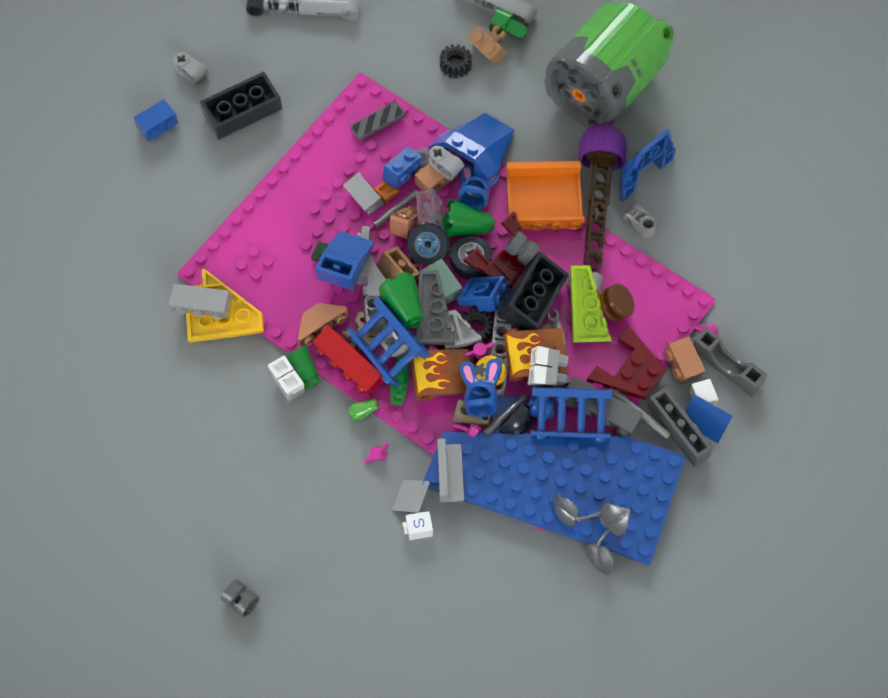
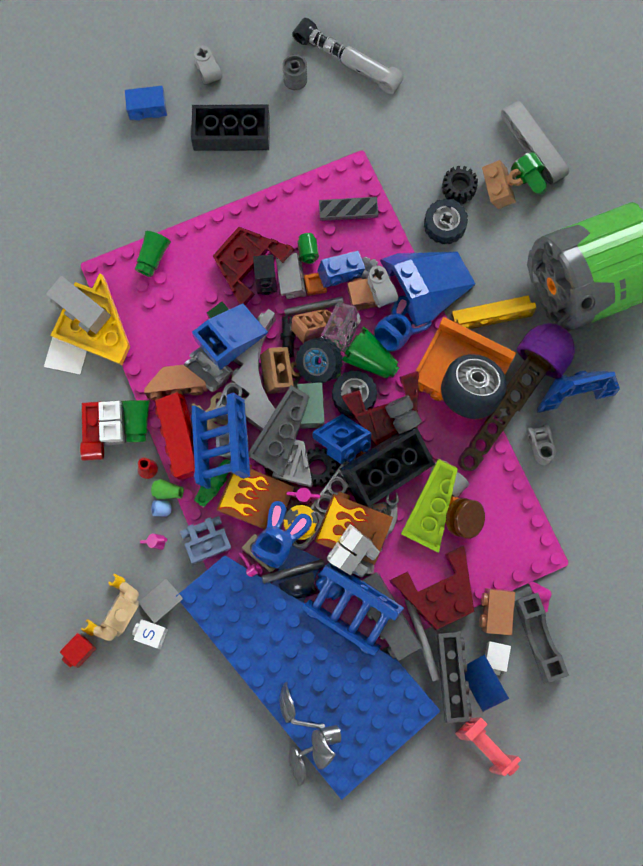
camera: 30 degrees right, 10 degrees up
green cone [379,272,423,328] -> none
light grey panel [437,439,464,503] -> none
none -> white sticker [44,337,87,374]
none -> red brick [60,633,97,668]
none -> red plate [80,402,104,461]
none -> tan torso [81,574,139,641]
none -> green plant [135,231,171,277]
none -> red cone [138,458,158,479]
none -> light blue piece [151,500,172,517]
none -> sand blue plate [180,516,232,564]
none -> light grey hinge [184,347,233,392]
none -> dark red wing [213,227,294,305]
none -> black brick [253,254,277,295]
none -> black pin [280,316,296,358]
none -> dark grey wheel [283,54,307,90]
none -> green brick [297,233,319,264]
none -> black wheel [424,199,468,244]
none -> black wheel [441,354,507,419]
none -> yellow fence [451,295,537,329]
none -> coral fence [455,718,521,776]

